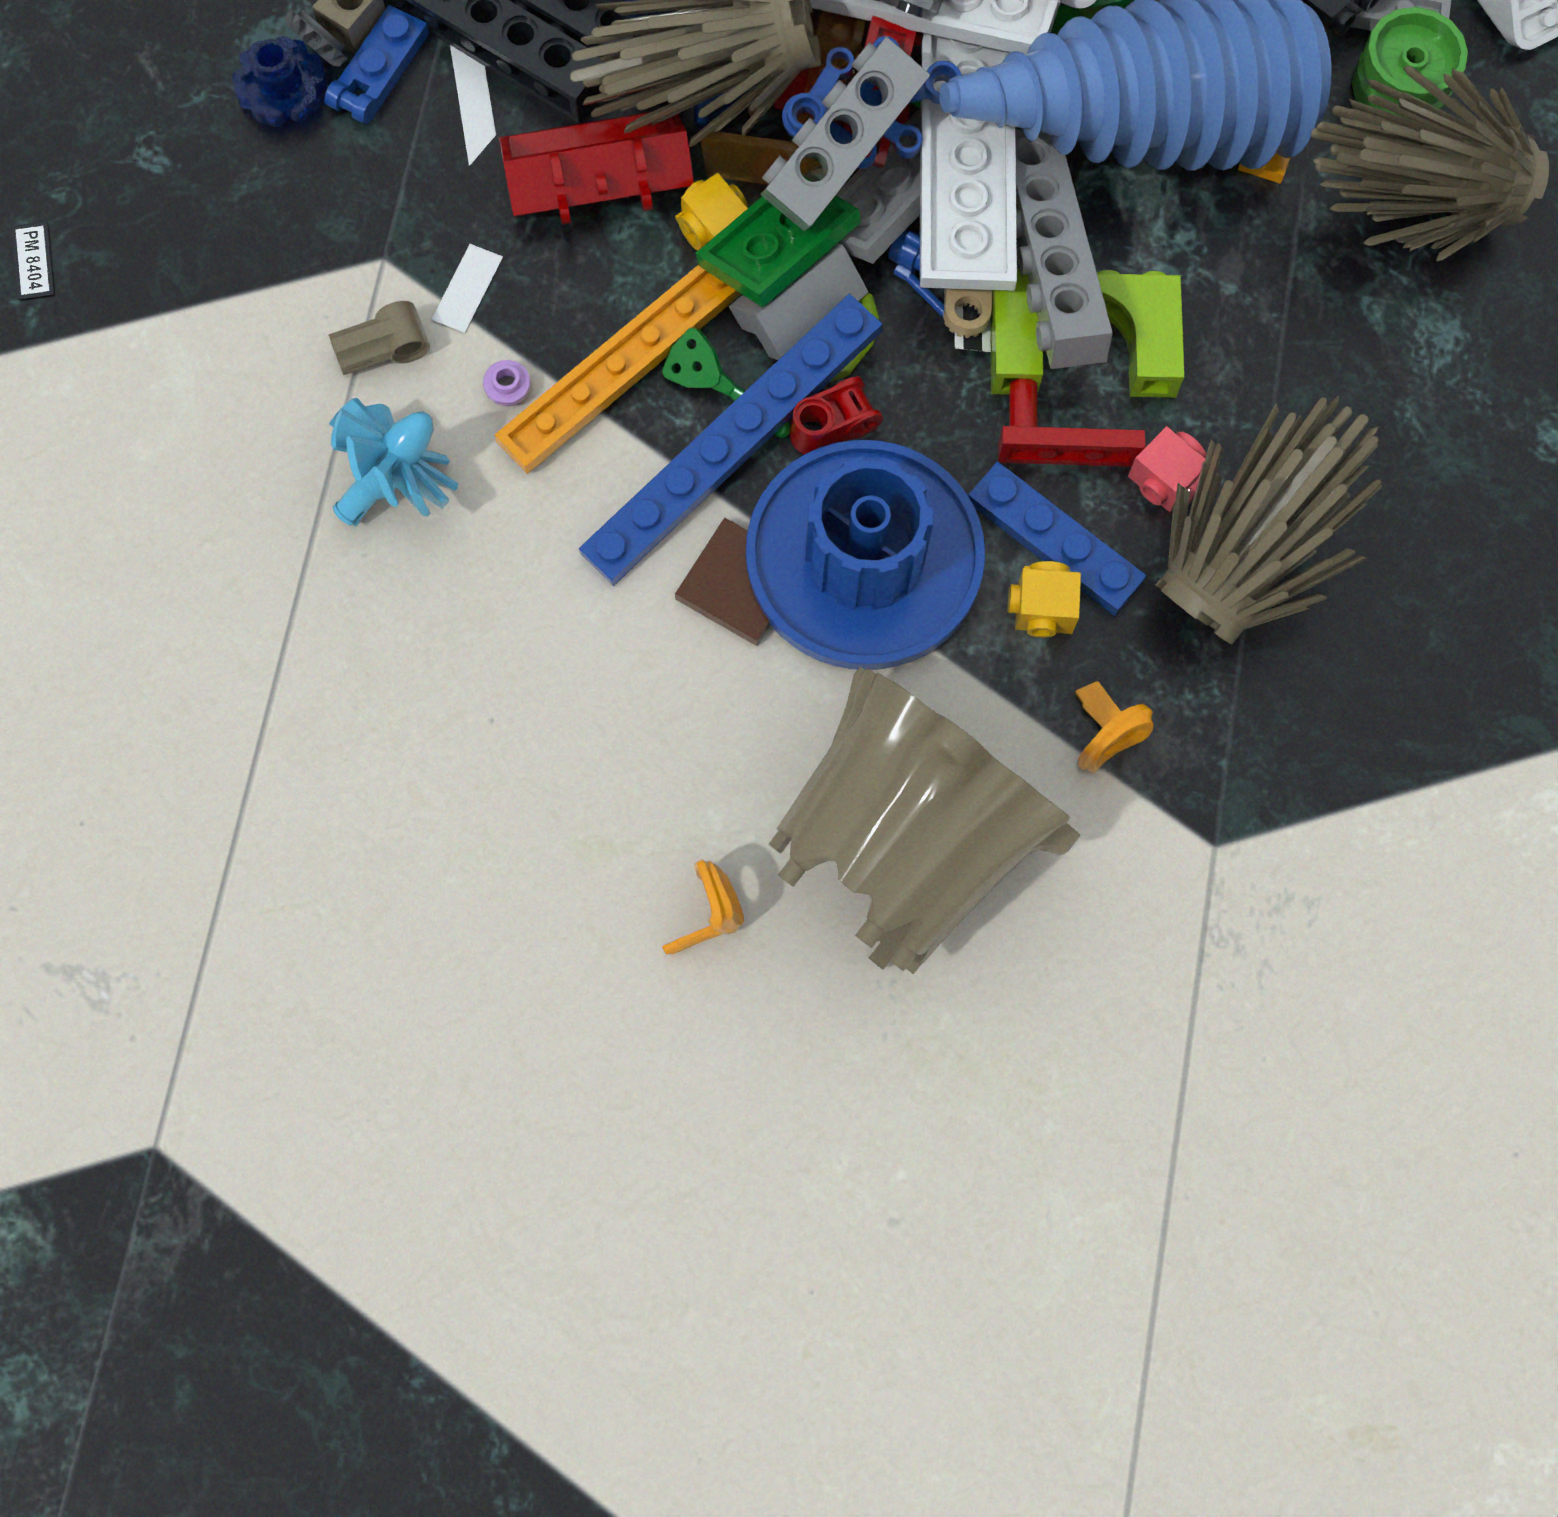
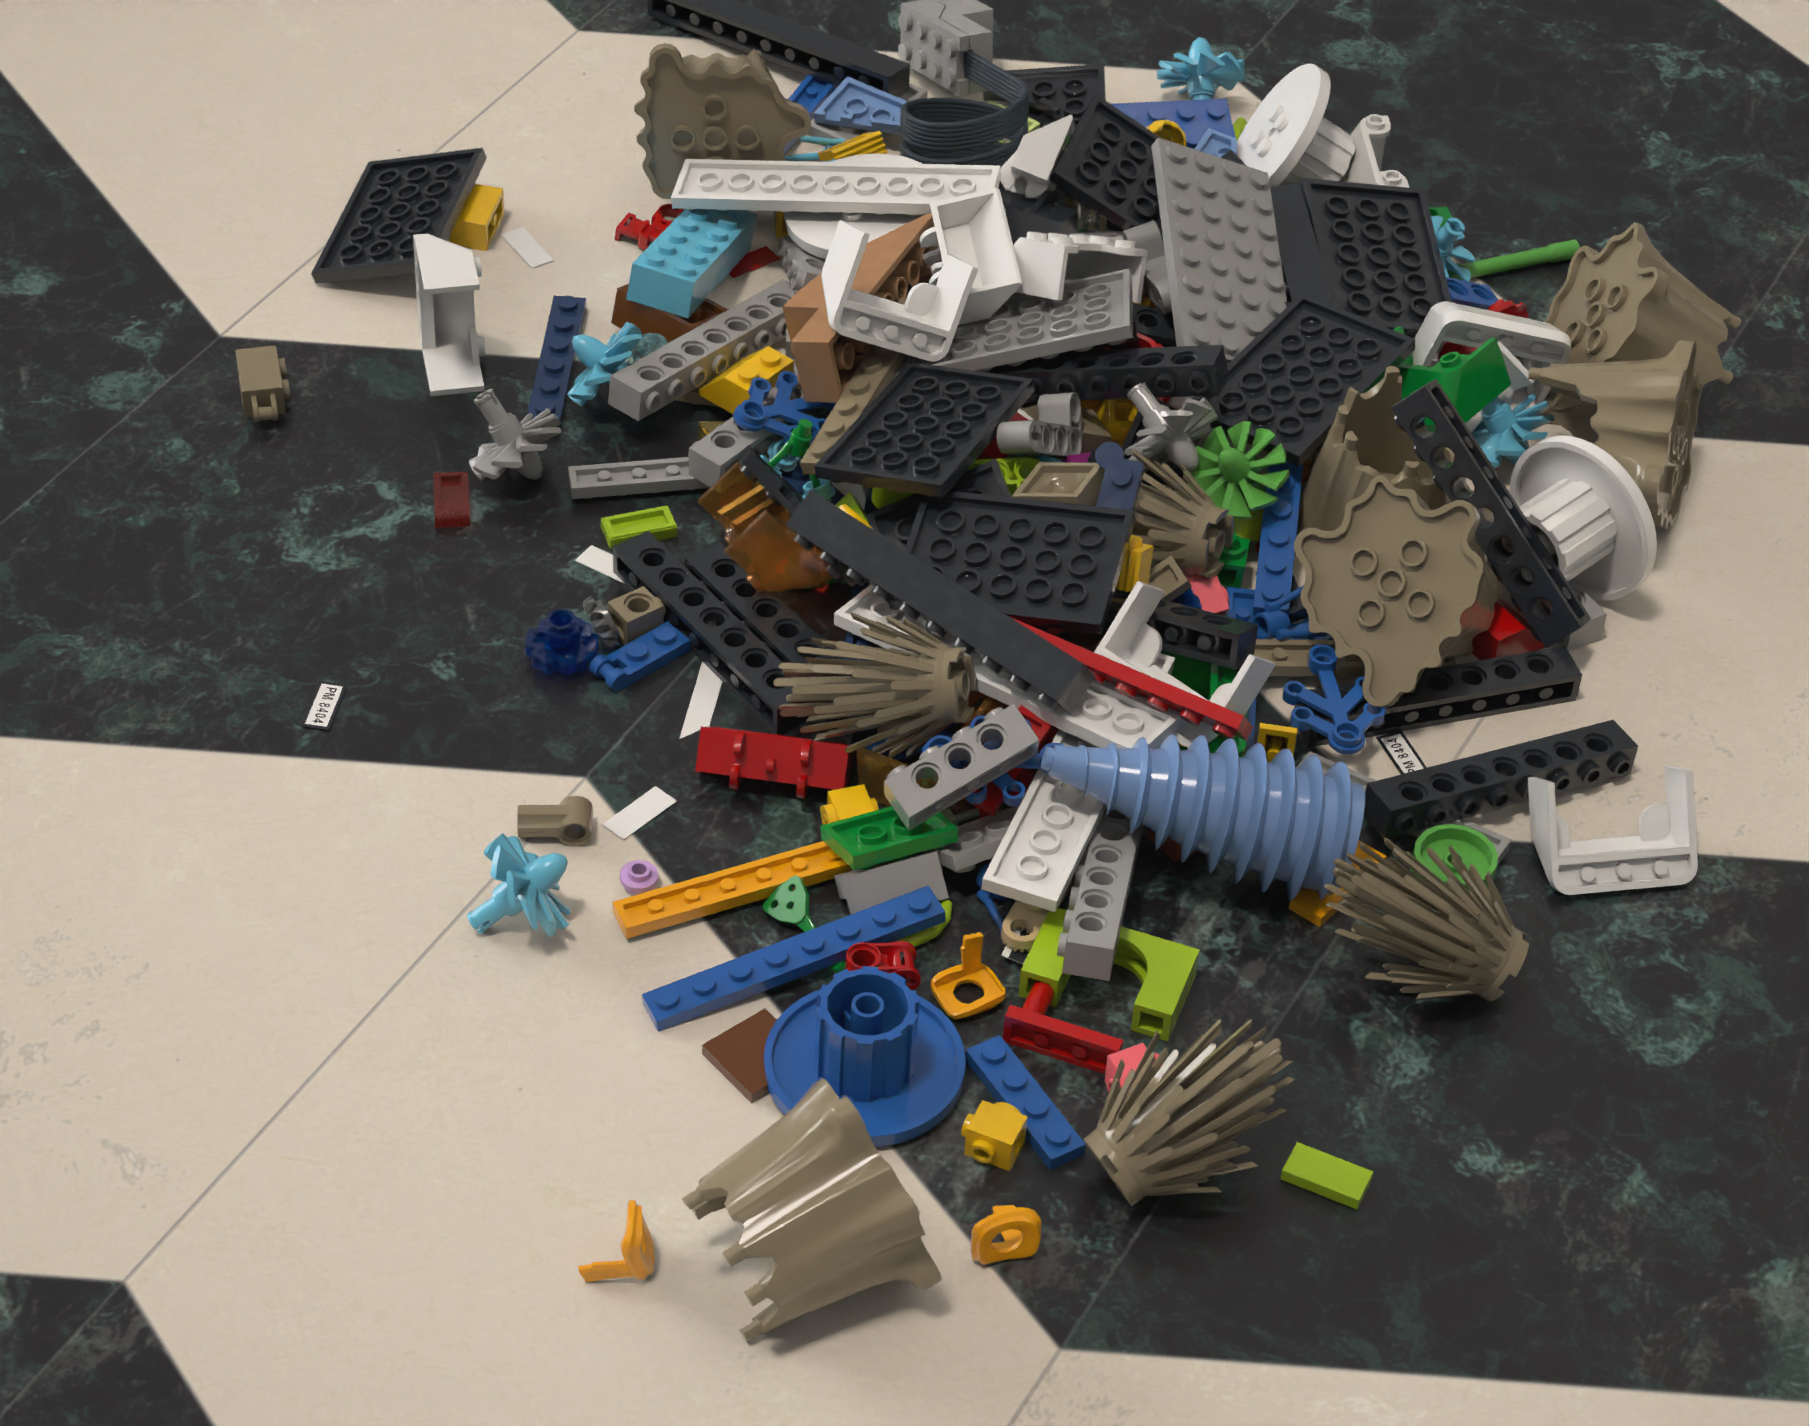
camera: 20 degrees right, 30 degrees down
none -> light orange piece [930,932,1006,1019]
none -> lime tile [1281,1142,1373,1209]

